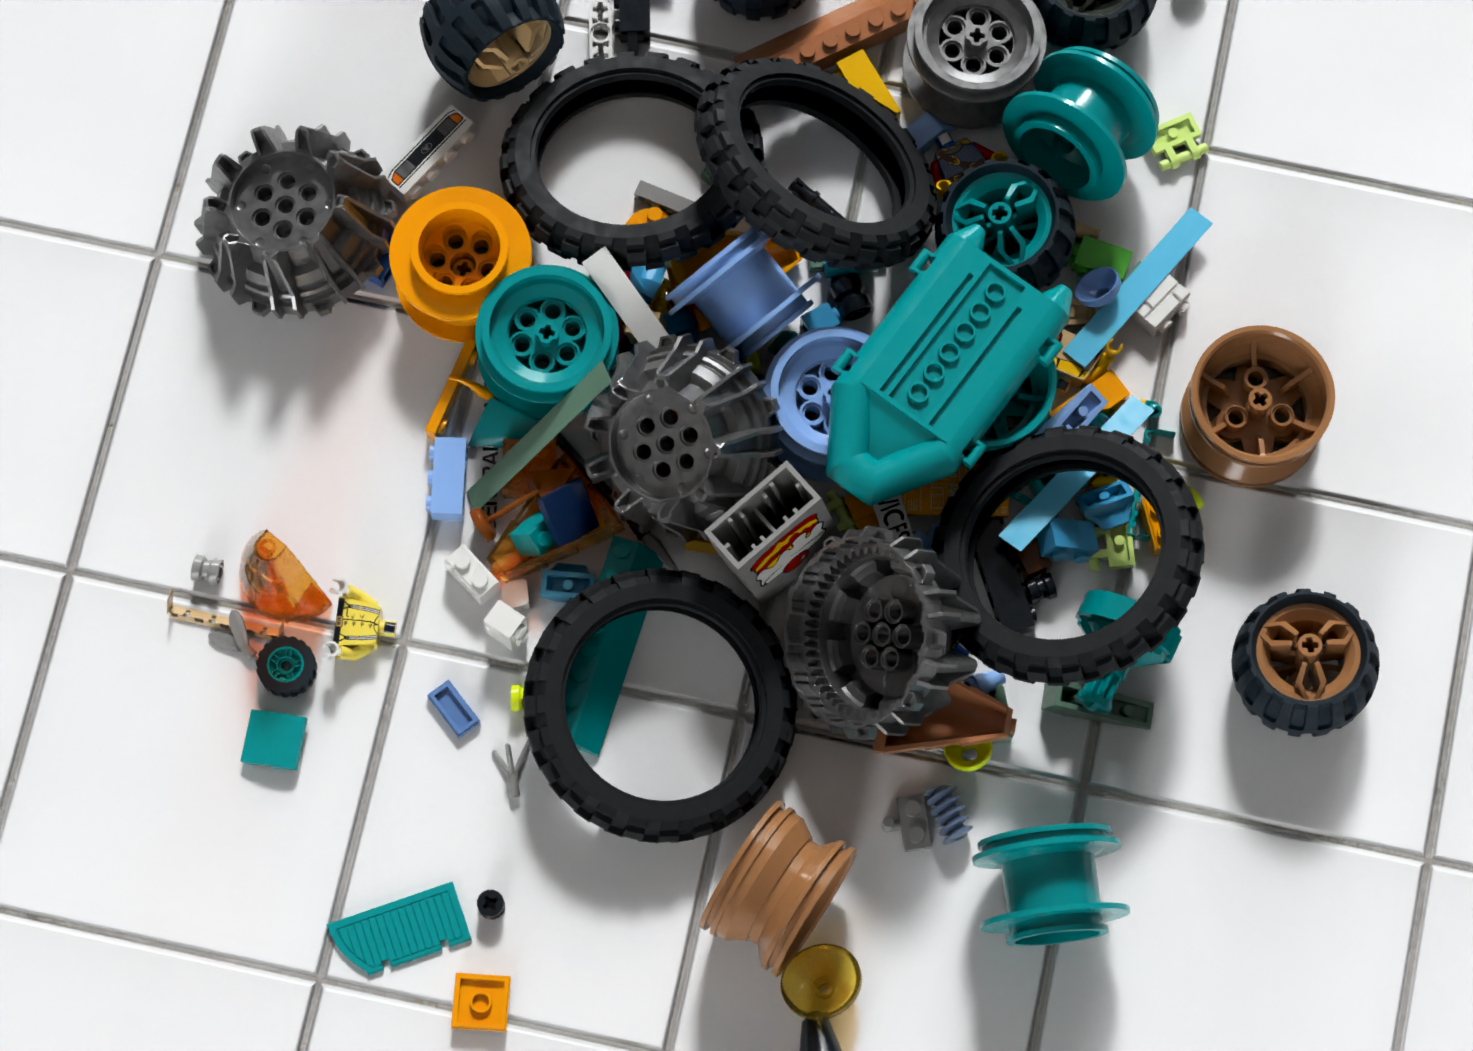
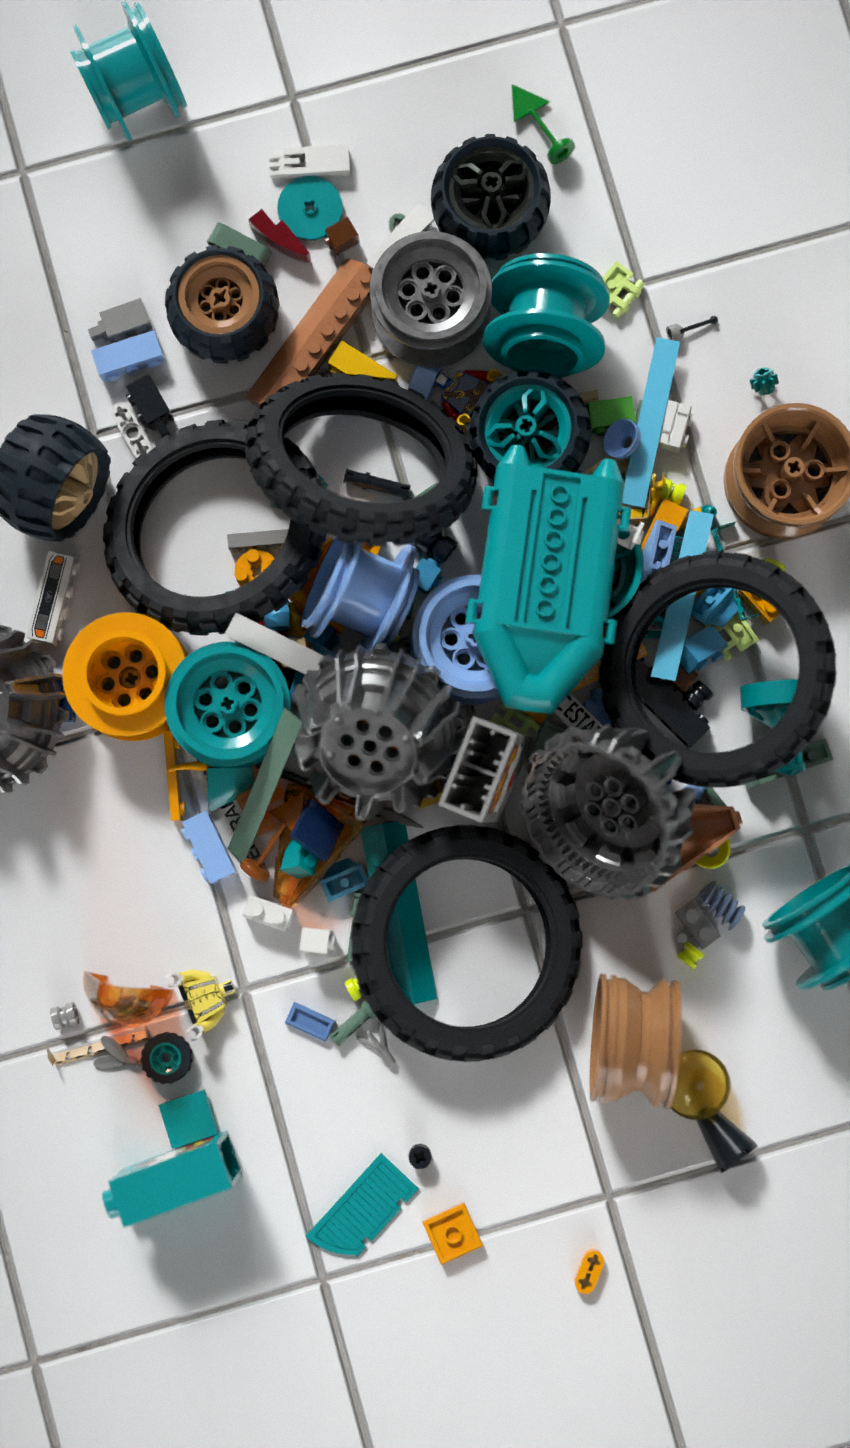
camera: 25 degrees left, 10 degrees up
white slope [501,579,530,610] -> none
none -> teal brick [102,1130,242,1228]
none -> sand green pin [329,1001,376,1046]
none -> white bracket [616,519,645,550]
none -> neon yellow wheel [660,478,687,505]
none -> hinge [666,316,718,341]
none -> neon yellow wheel [676,941,705,970]
none -> teal gear [750,367,779,395]

